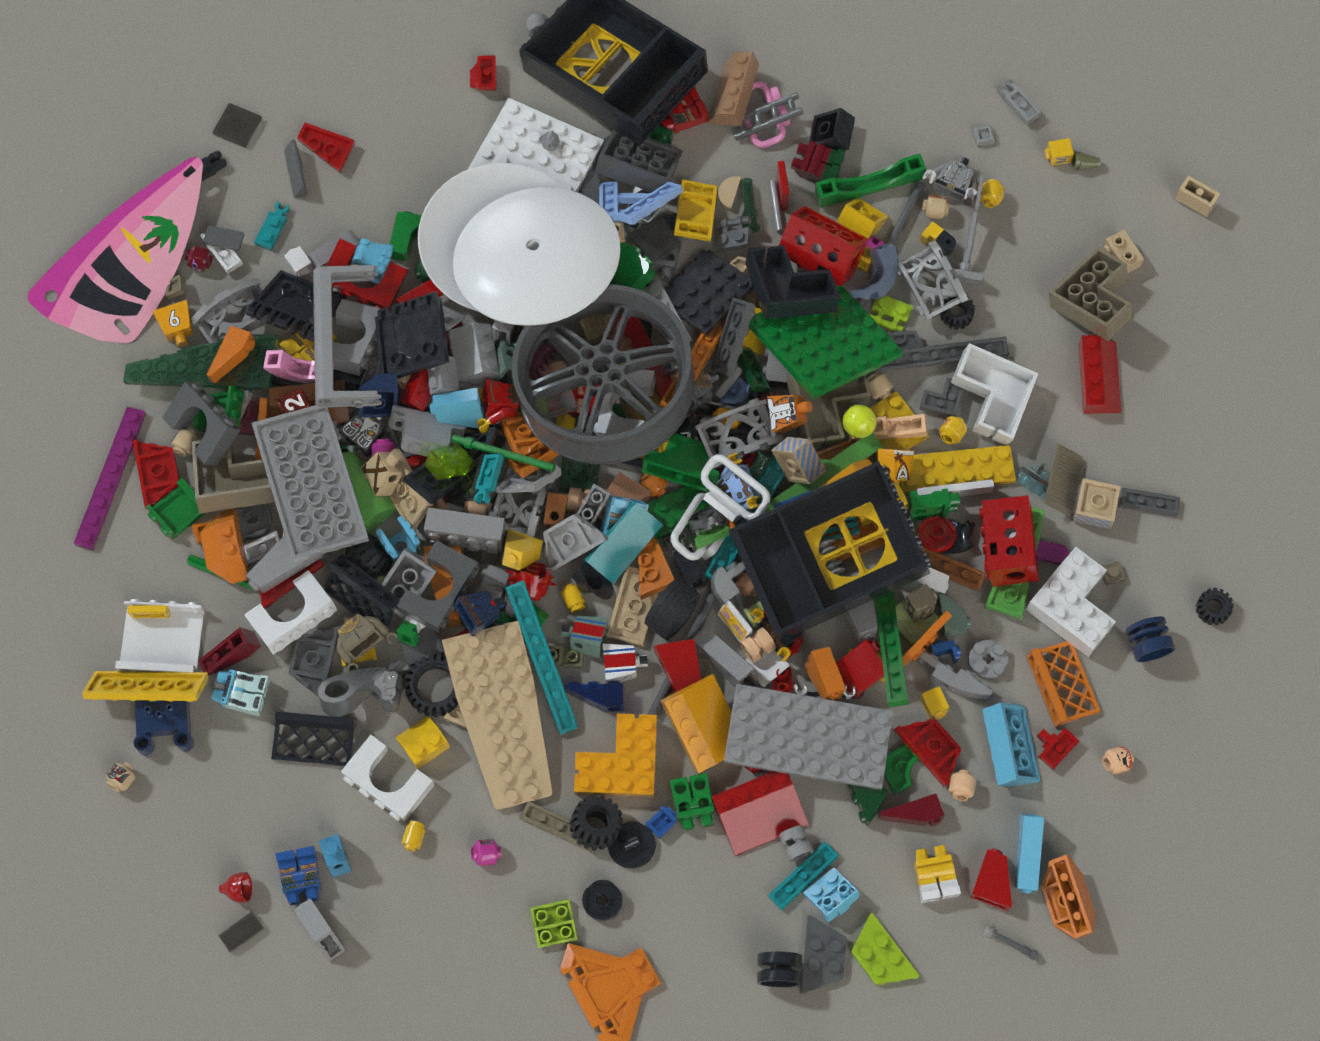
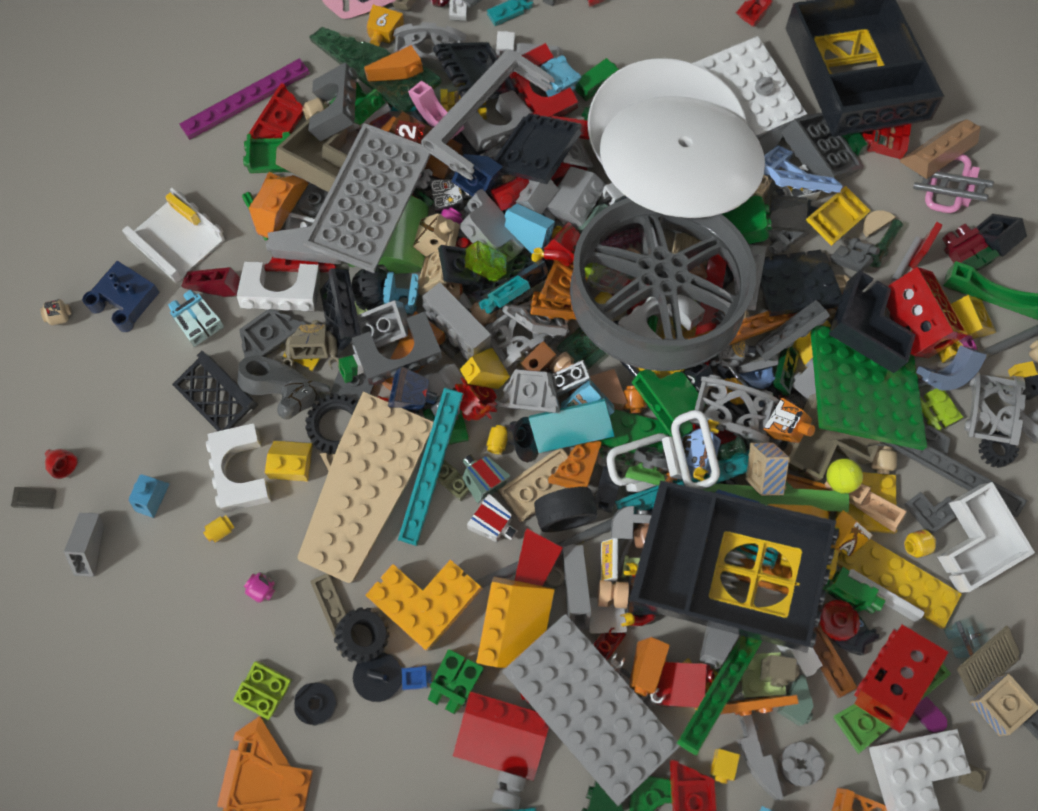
camera: 35 degrees right, 0 degrees up
yellow plate [82,671,209,702] -> none
blue hips [275,846,321,906] -> none
green bar [451,435,556,472] -> none
clear blue slope [564,681,624,712] -> none
blue bracket [930,640,961,664] -> none

